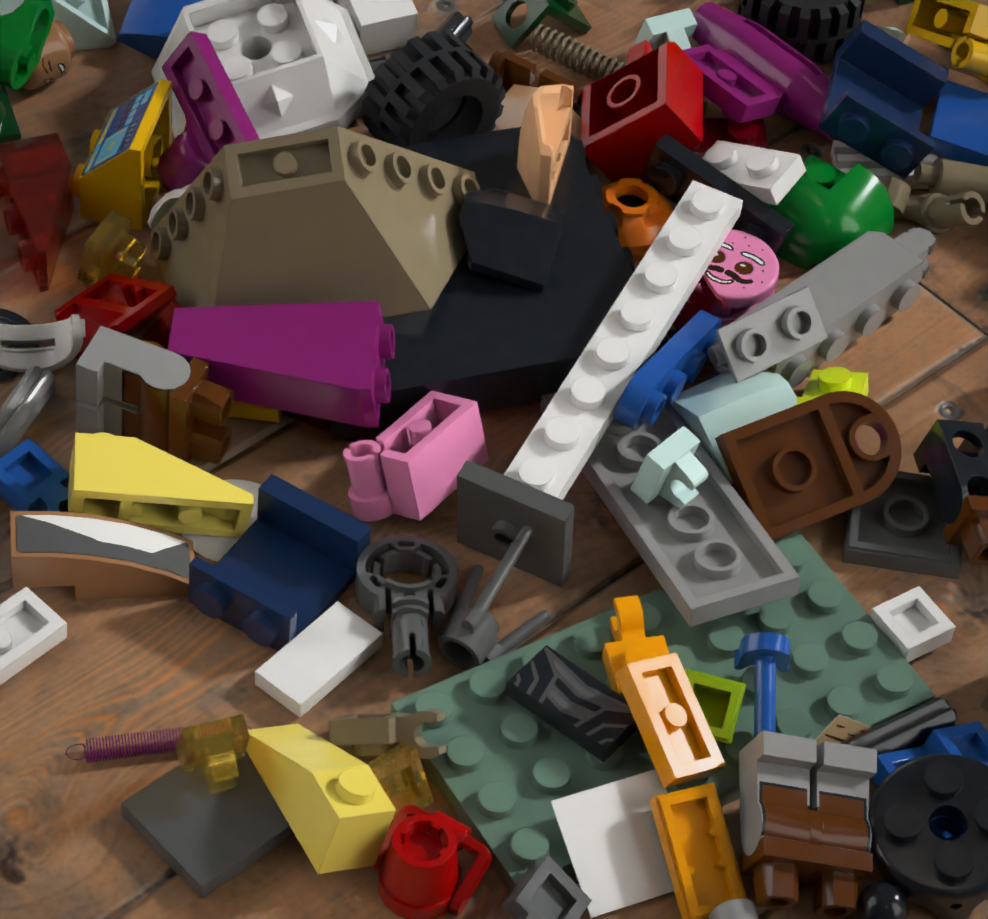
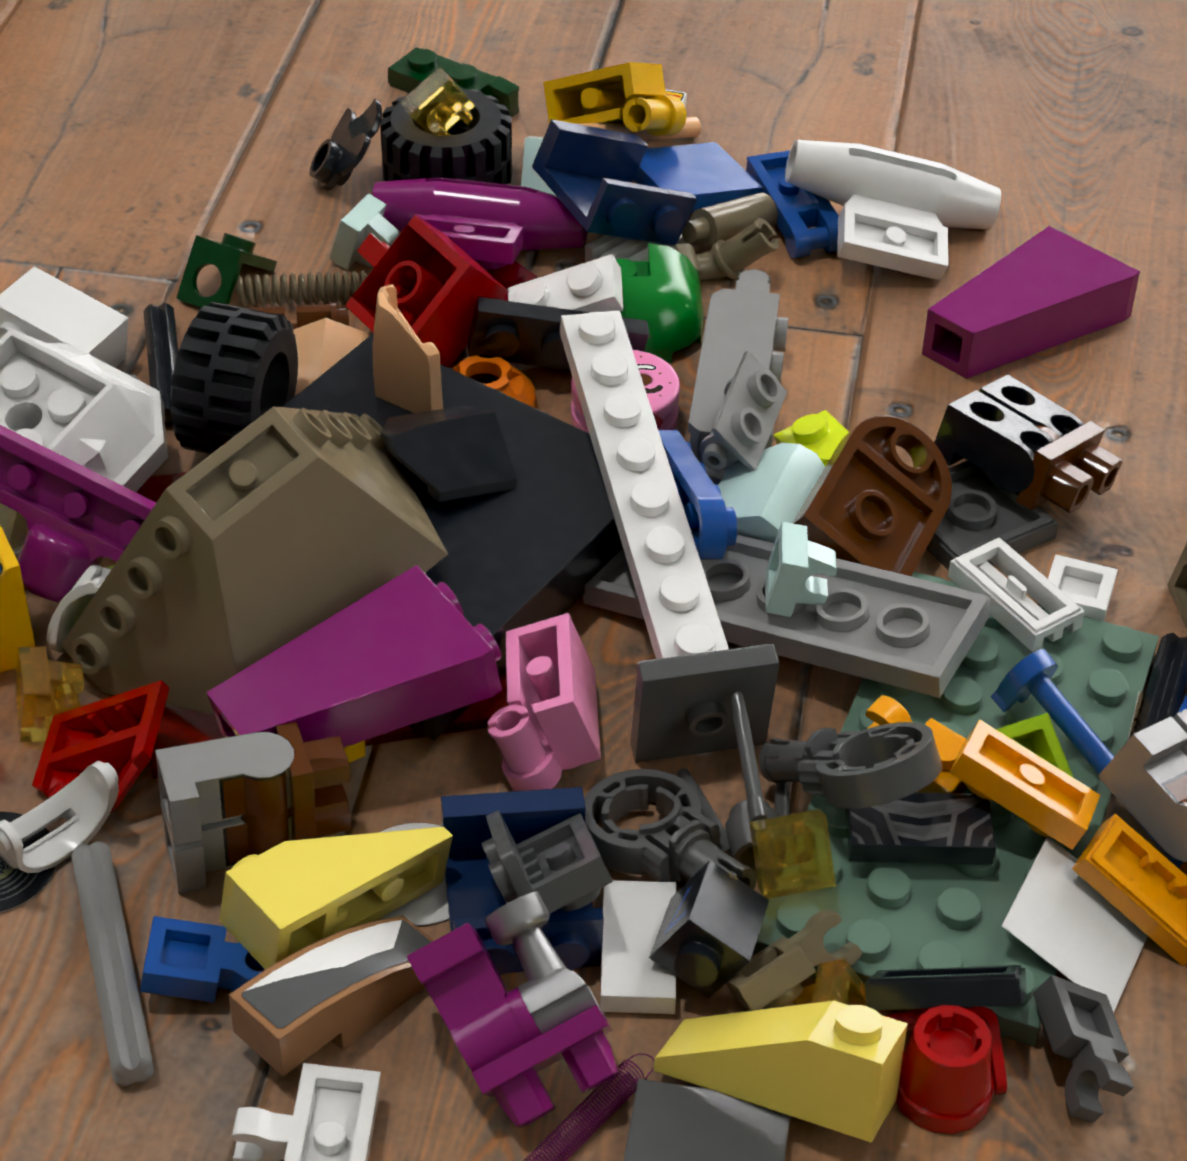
camera: 35 degrees left, 5 degrees down
clear yellow tile [176,714,250,794] -> none
none -> magenta hips [406,891,619,1128]
none -> dark grey bracket [481,810,613,914]
none -> black brick [649,860,769,998]
none -> clear yellow tile [749,809,836,899]
none -> dark grey pin [759,722,943,809]
none -> black tile [865,965,1027,1010]
none -> white tile [948,538,1085,652]

